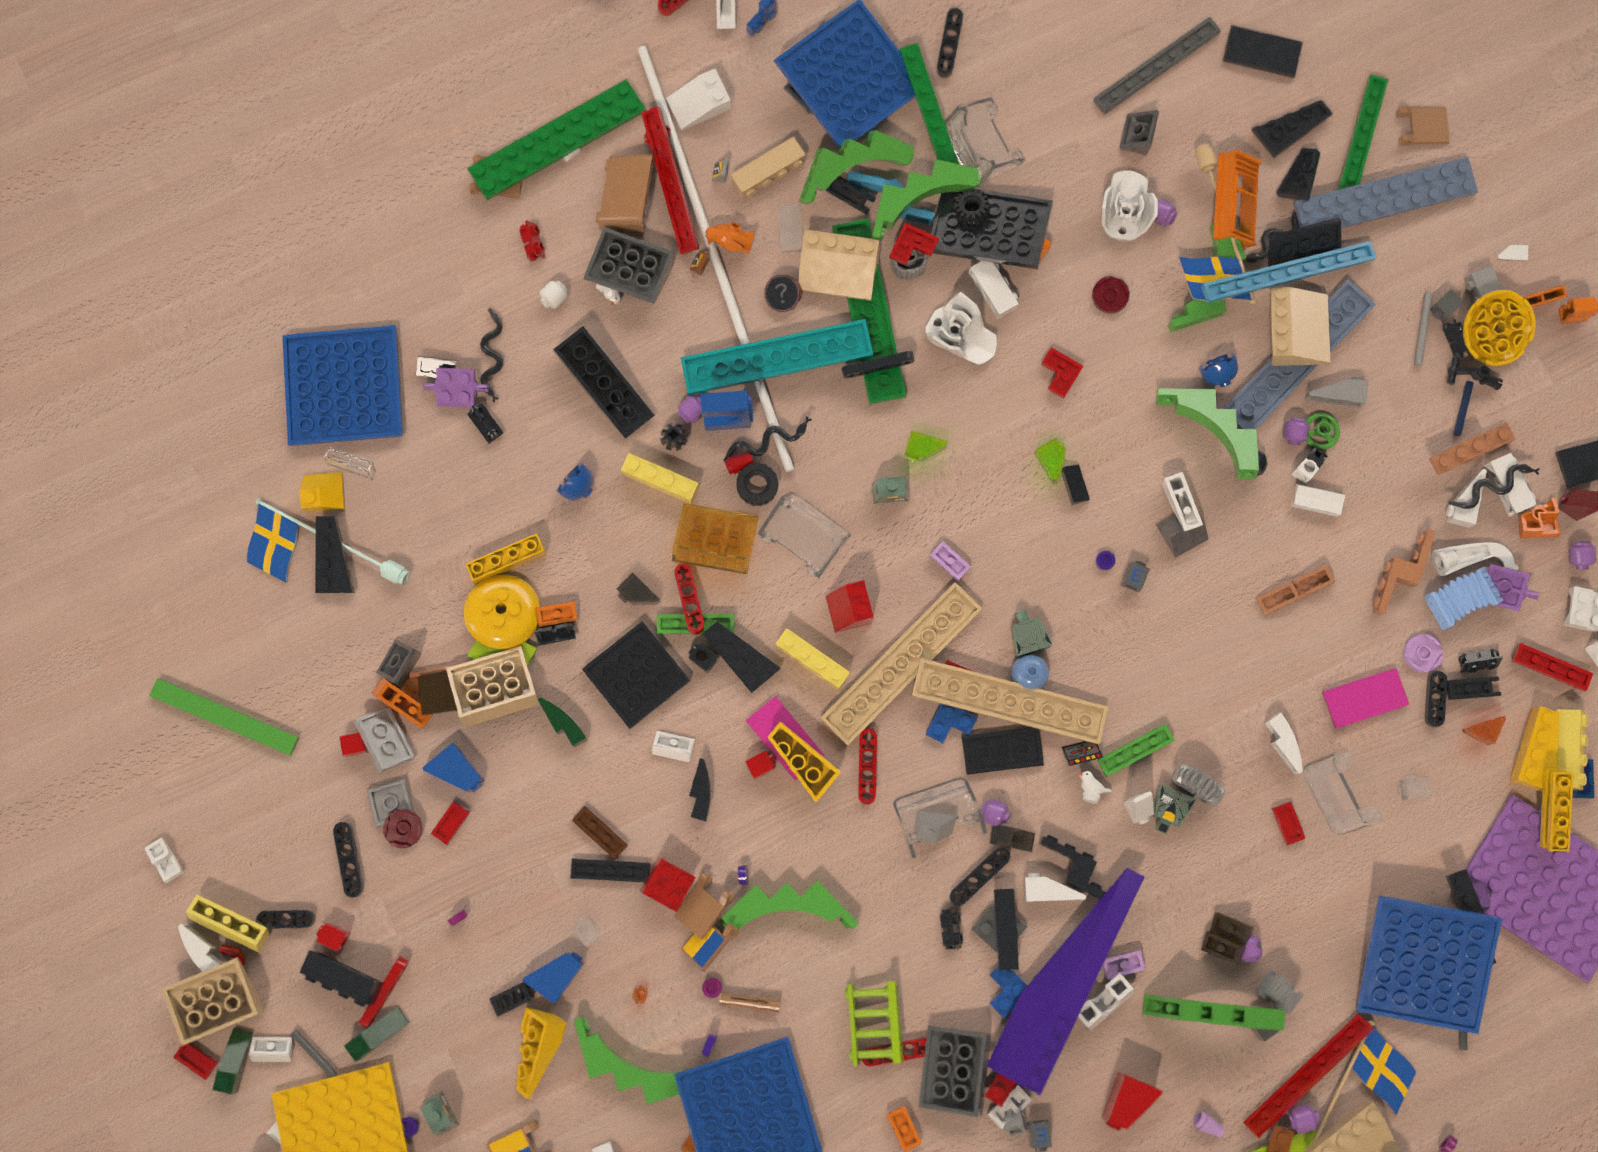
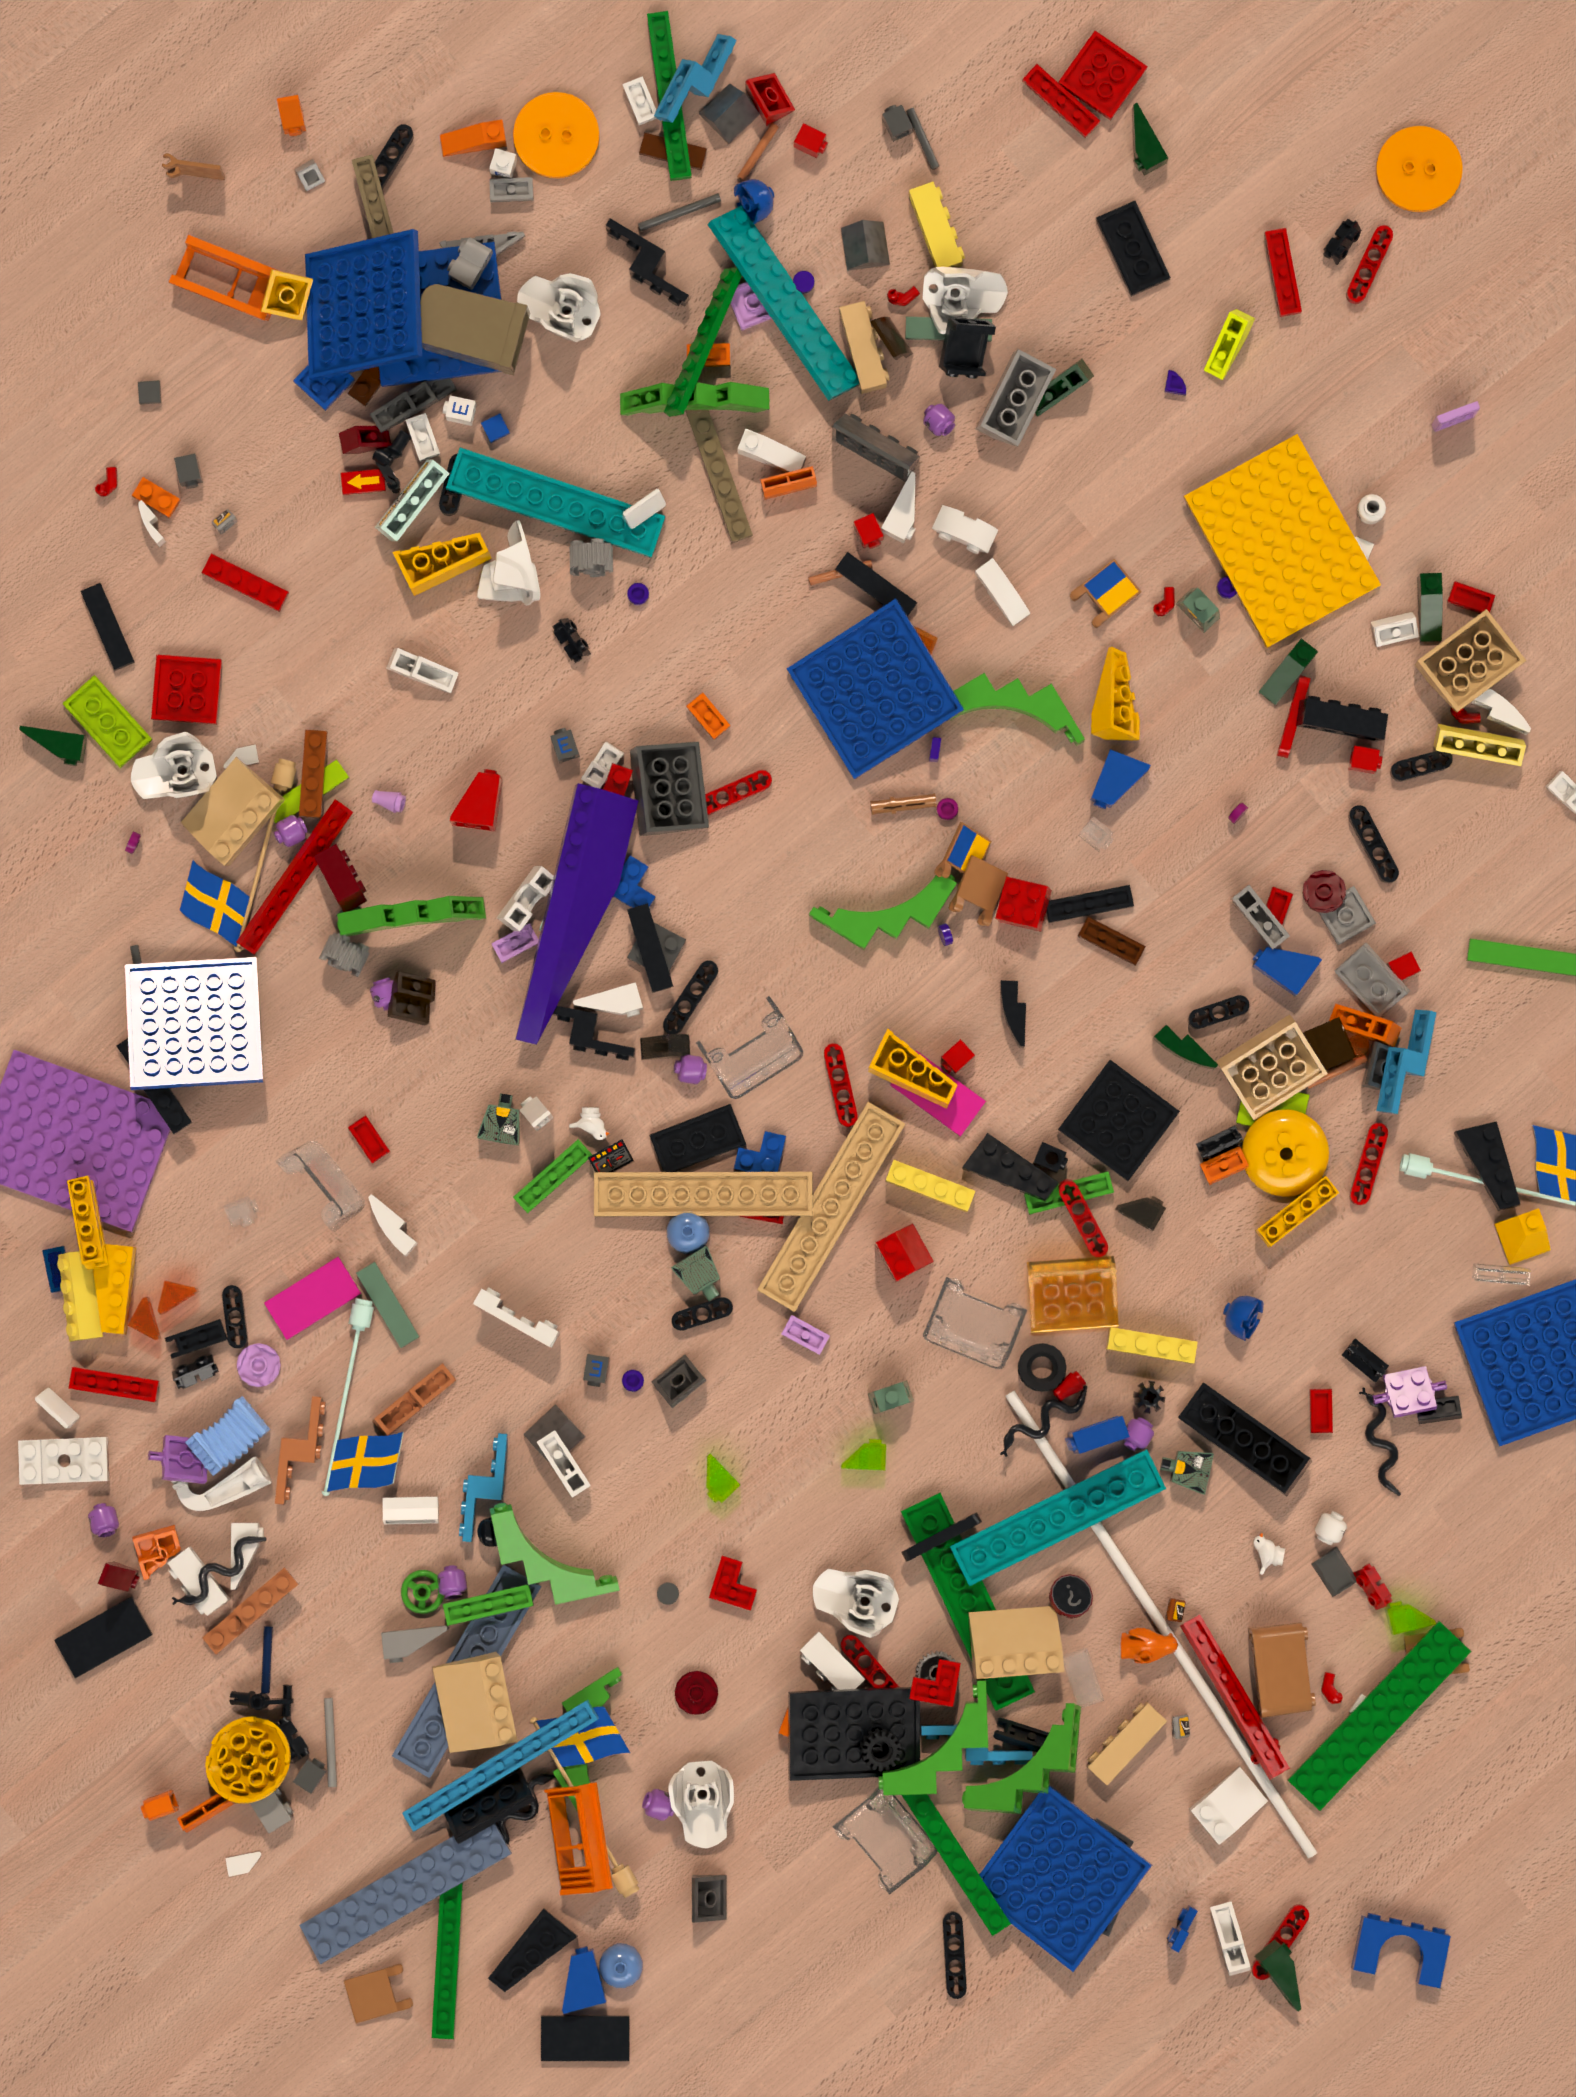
camera: 165 degrees right, 5 degrees up
dark grey bar [291,1029,337,1078] -> none
black slope [489,982,534,1017] -> none
dark grey slope [584,227,675,304] -> none
clear orange plate [632,985,648,1004] -> none
white slope [652,731,695,762] -> none
lime fence [845,981,904,1066] -> none
light grey slope [914,811,957,843] -> none
black hinge [940,908,963,950] -> none
light grey slope [1003,1112,1028,1136] -> none
black slope [1061,464,1090,506] -> none
dark grey tile [1093,17,1221,115] -> none
light grey gear [1172,765,1225,806] -> none
blue cylinder [1199,353,1239,388] -> none
black wing [1276,148,1321,201] -> none
white leg [1291,446,1328,485] -> none
none -> clear orange slope [128,1297,161,1340]
none -> dark red brick [313,844,367,912]
none -> flag [322,1298,404,1496]
none -> sand green tile [356,1262,420,1348]
none -> bright green plate [443,1584,534,1626]
none -> dark azure bracket [459,1433,508,1542]
none -> white piece [473,1287,560,1348]
none -> blue slope [562,1946,607,2014]
none -> medium blue cylinder [599,1943,643,1988]
none -> flat silver slope [652,1355,707,1408]
none -> dark grey tile [657,1582,679,1605]
none -> black beam [672,1297,733,1331]
none -> red beam [841,1635,899,1688]
none -> red arm [1153,587,1175,616]
none -> torso [1160,1451,1214,1495]
none -> black beam [1188,995,1250,1029]
none -> light grey slope [1231,885,1290,949]
none -> red tile [1309,1389,1333,1433]
none -> dark grey piece [1311,1547,1356,1597]
none -> red arm [1321,1672,1343,1704]
none -> red beam [1349,1123,1388,1205]
none -> dark azure bracket [1376,1009,1437,1114]
none -> clear neon green slope [1385,1600,1436,1635]

